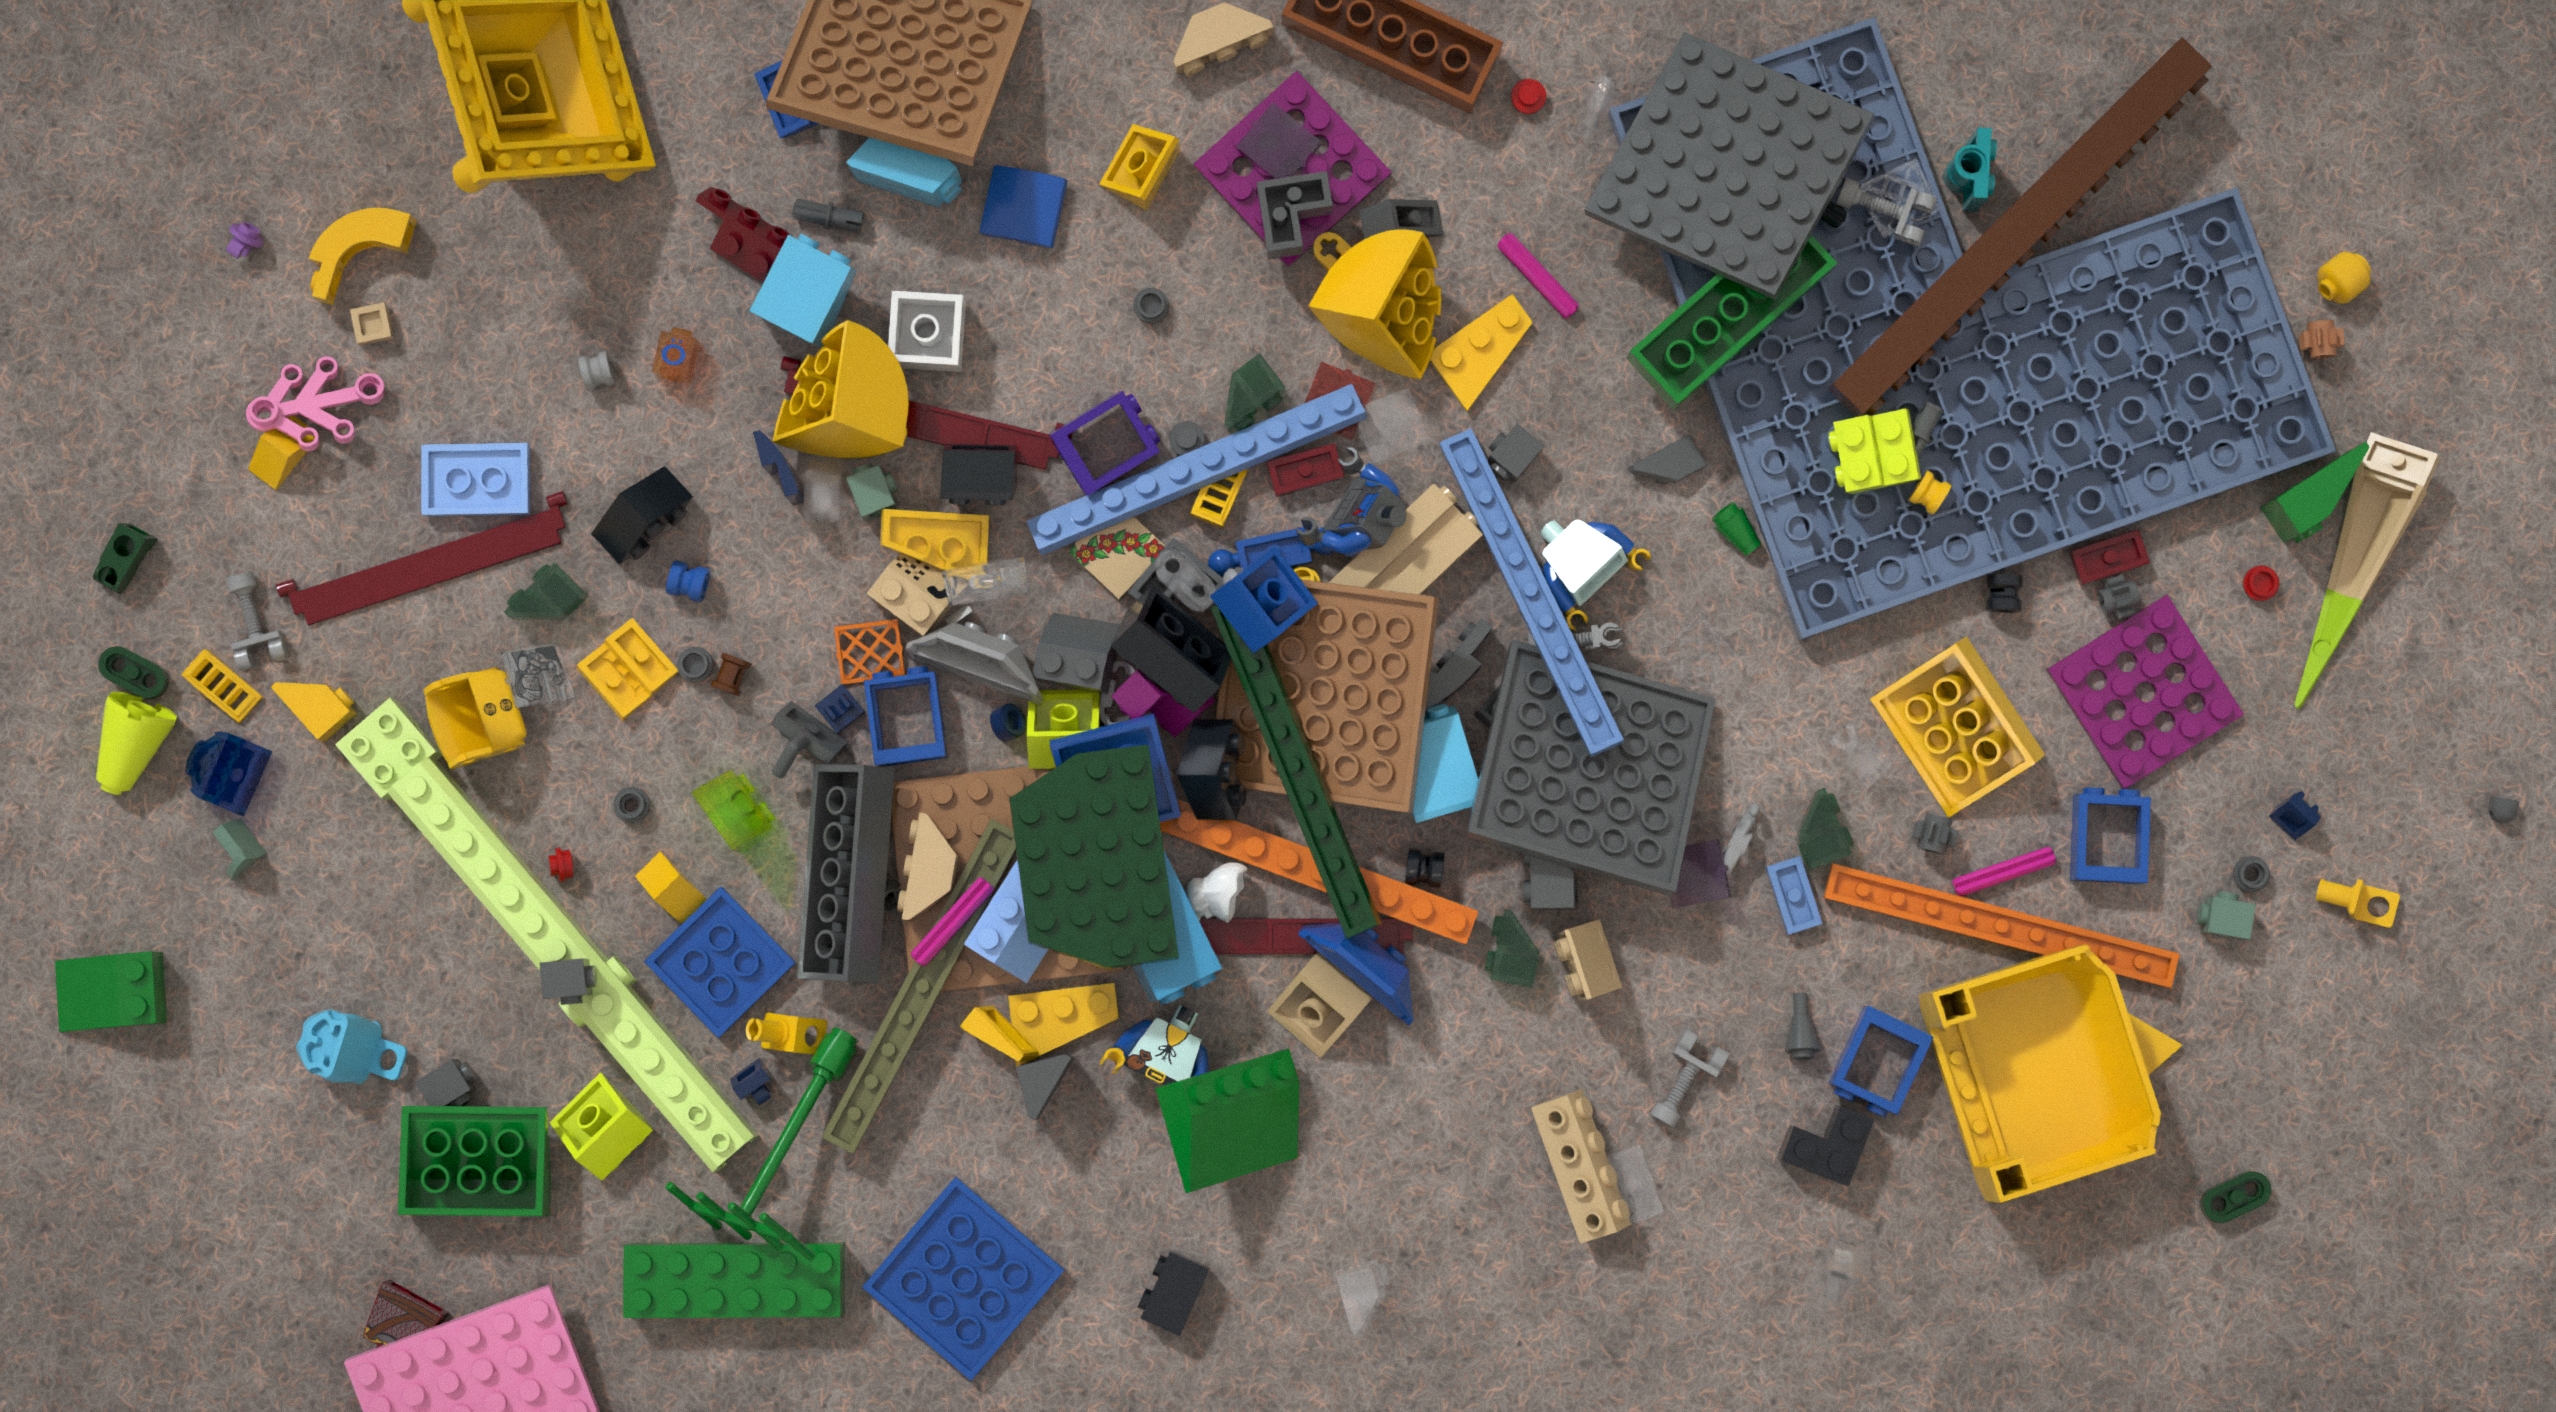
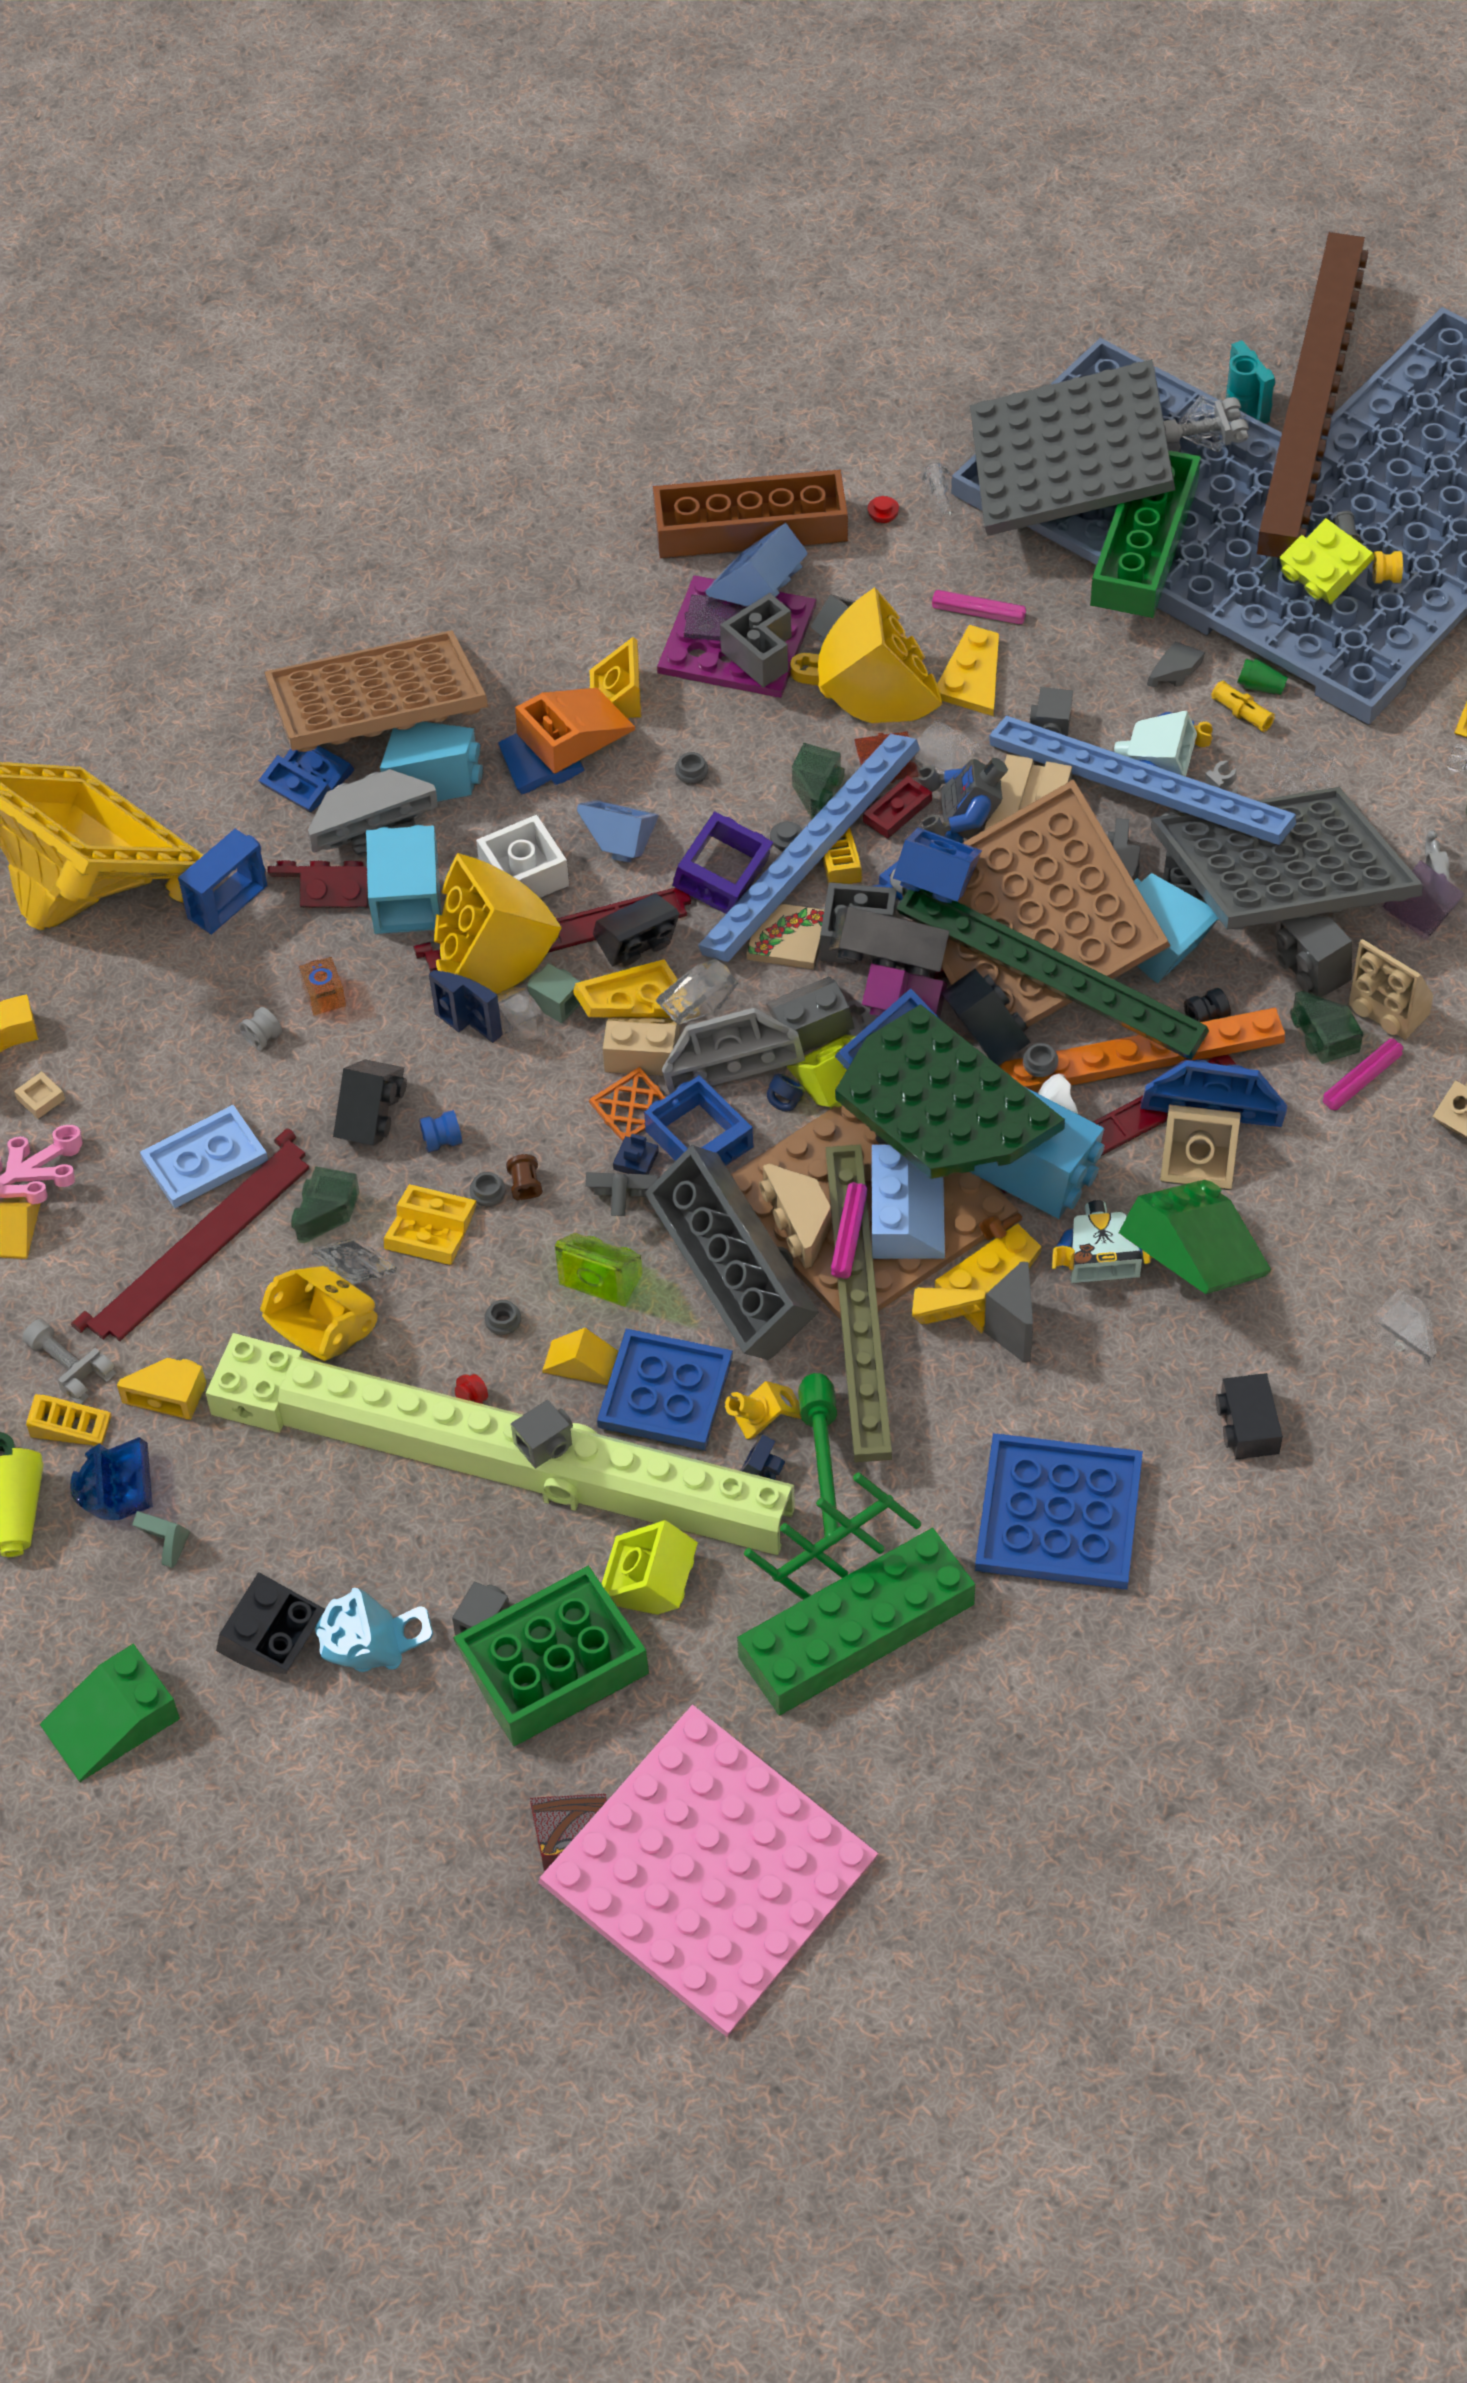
camera: 30 degrees left, 30 degrees down
clear plate [1155,549,1216,611] -> none
tan slope [1173,2,1273,76] -> none
none -> blue window [178,828,268,935]
none -> black slope [216,1572,325,1674]
none -> light grey wedge [308,769,438,852]
none -> orange slope [515,688,635,774]
none -> medium blue slope [577,800,659,862]
none -> medium blue slope [705,523,808,606]
none -> dark orange hand [979,1213,1022,1240]
none -> dark grey plate [1023,1043,1058,1077]
none -> yellow pin [1211,680,1275,732]
none -> dark pink axle [1323,1038,1403,1111]

